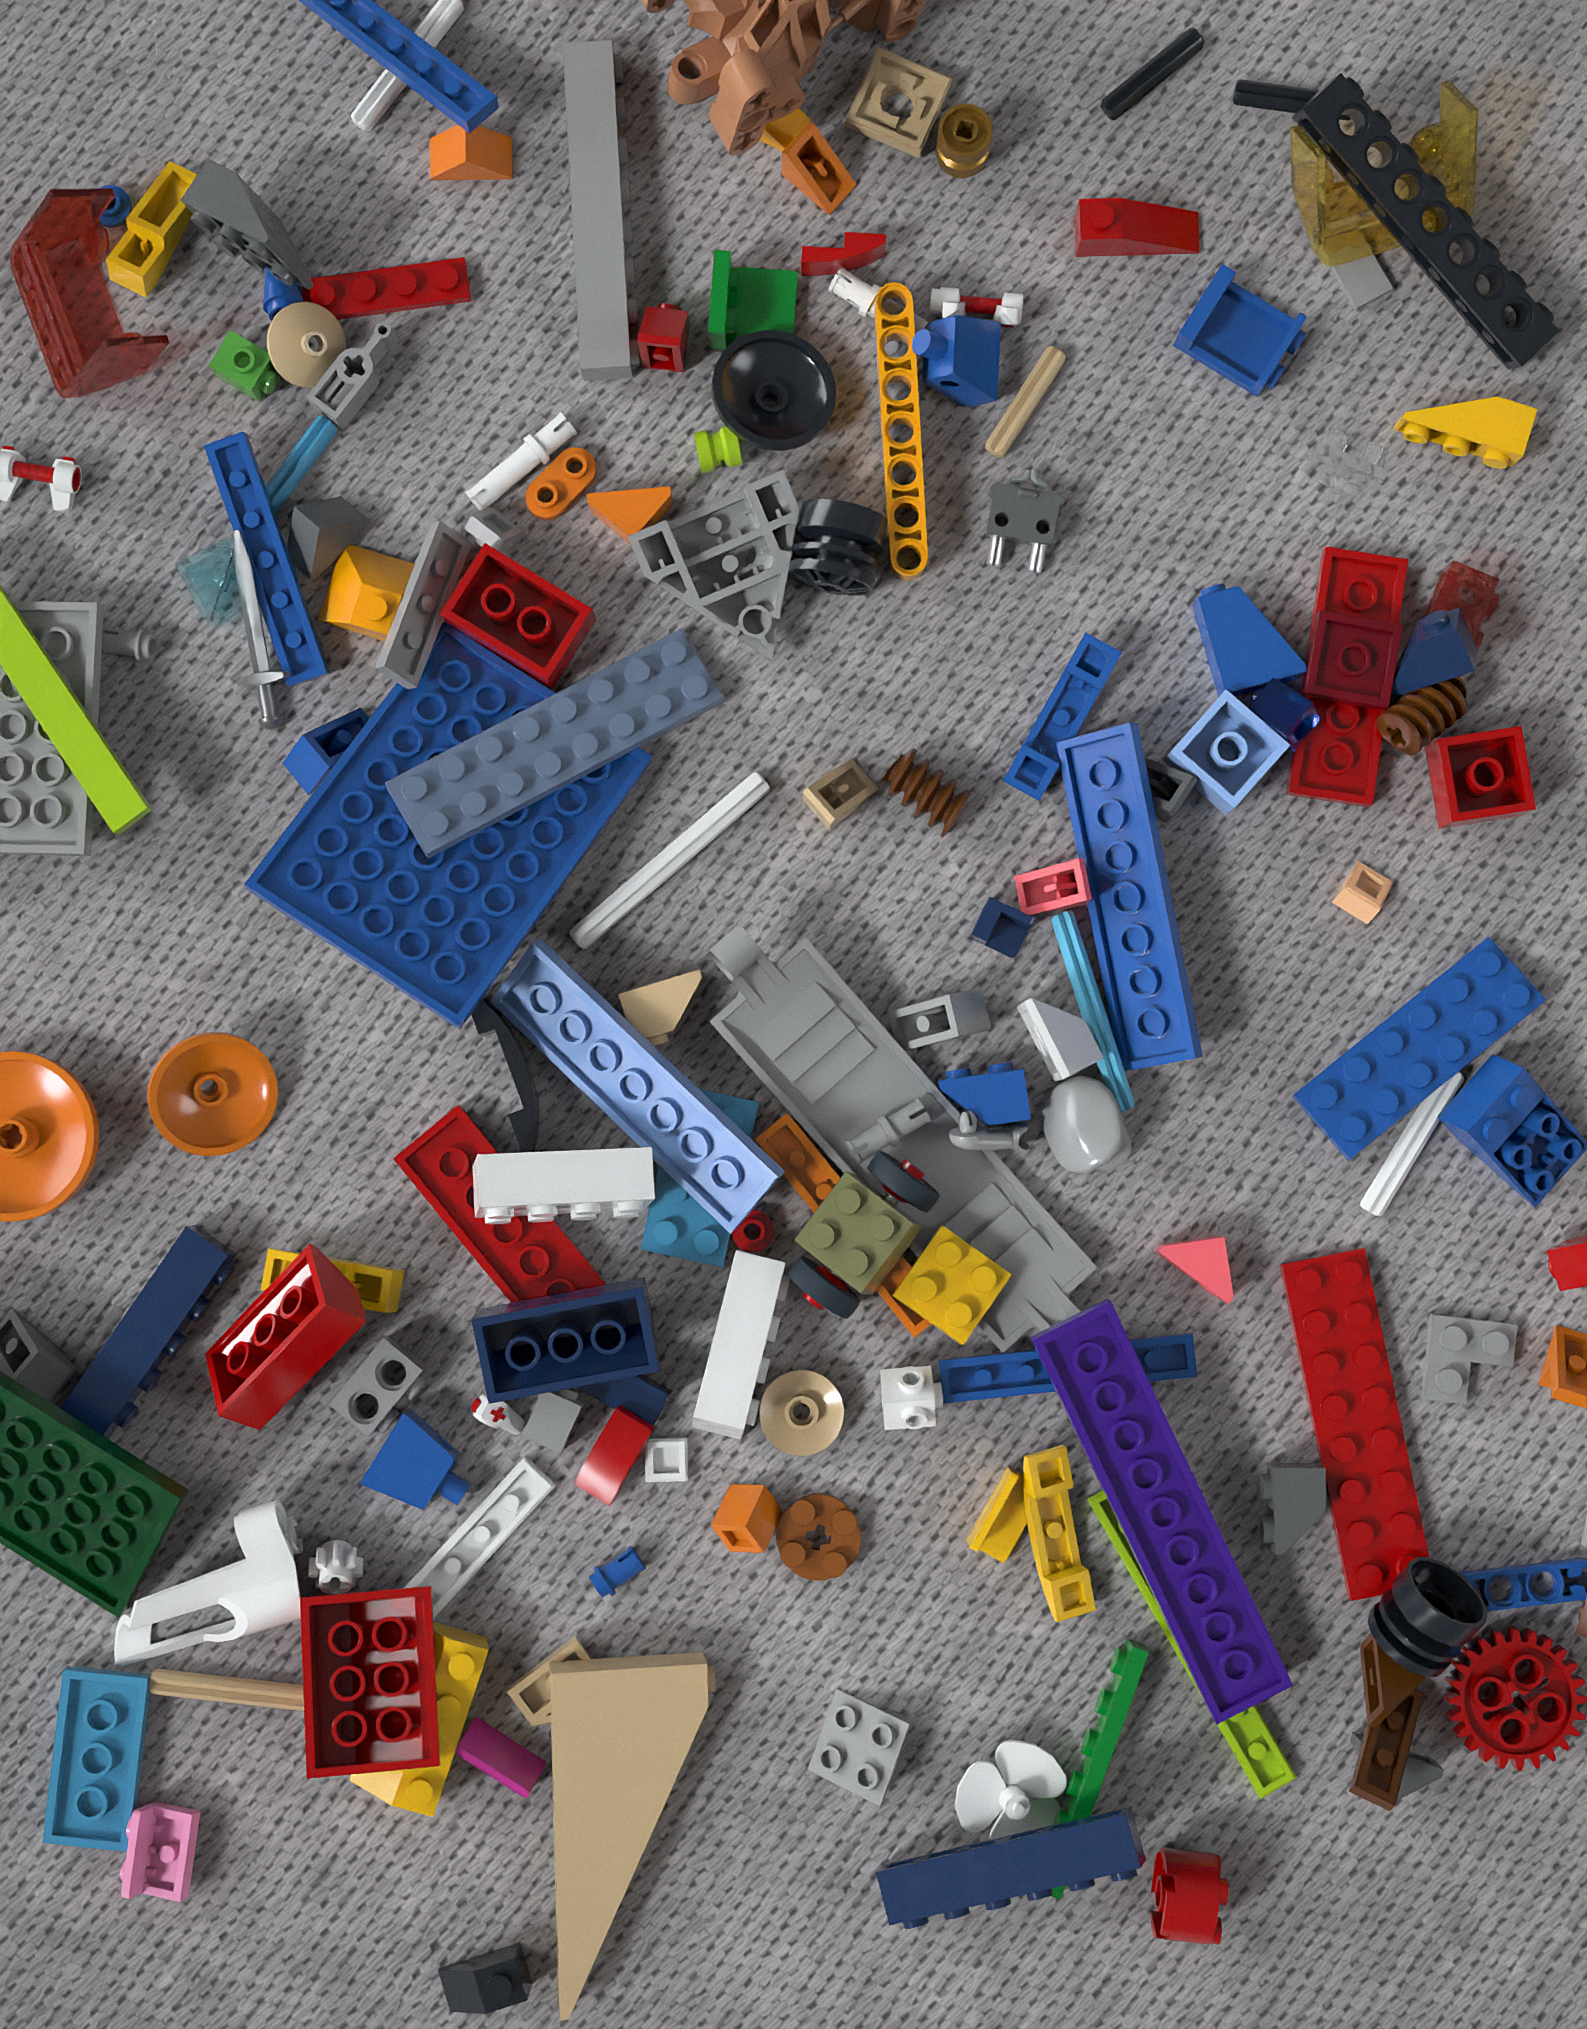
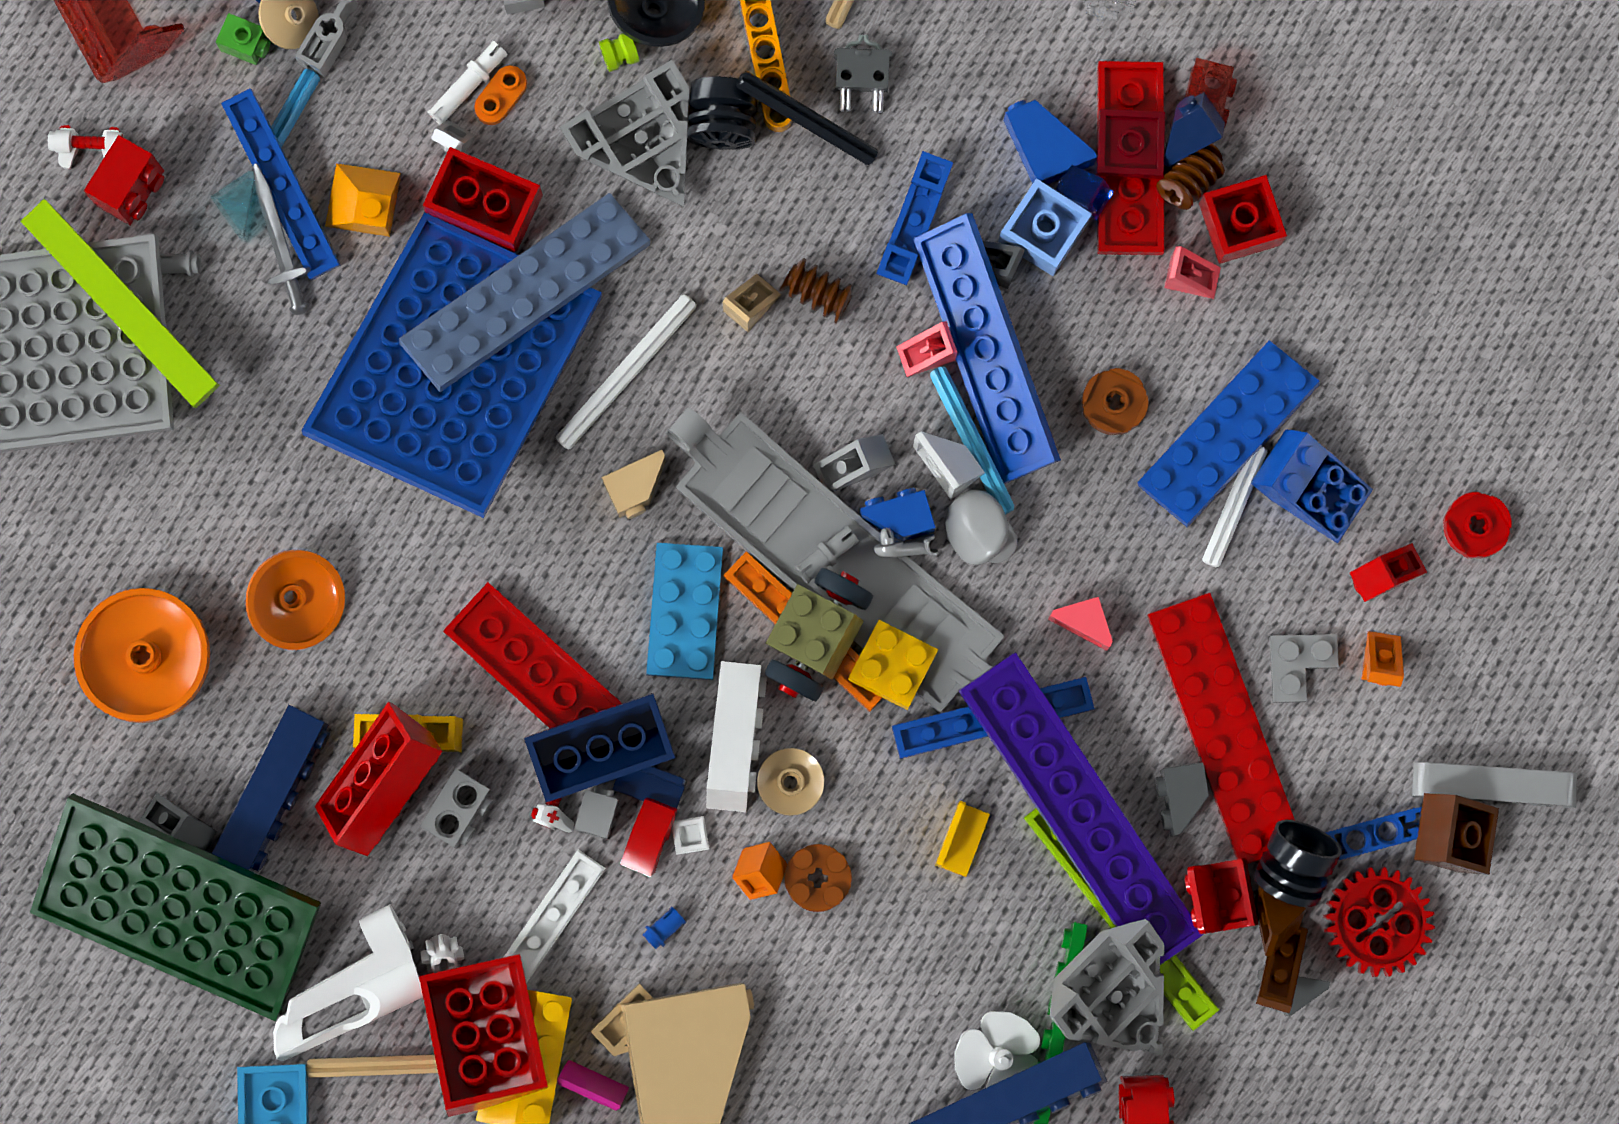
camera: 15 degrees left, 5 degrees down
blue slope [282,708,369,795] -> none
dark grey slope [287,496,370,582] -> none
blue torso [360,1409,471,1509] -> none
light grey plate [375,521,472,689] -> none
black slope [471,999,539,1153] -> none
white brick [473,1147,655,1224] -> none
medium blue plate [490,939,785,1234] -> none
orange slope [587,486,673,545] -> none
red plate [732,1210,774,1252] -> none
light grey hinge [808,1689,911,1807] -> none
white brick [880,1366,943,1430] -> none
dark blue panel [969,897,1035,958] -> none
yellow slope [1023,1445,1096,1622] -> none
light nougat slope [1332,861,1393,924] -> none
none -> red brick [84,135,165,226]
none -> black axle [736,71,878,165]
none -> light grey wedge [1050,919,1164,1056]
none -> dark orange plate [1082,368,1149,435]
none -> coral slope [1164,246,1221,299]
none -> red bracket [1185,858,1259,934]

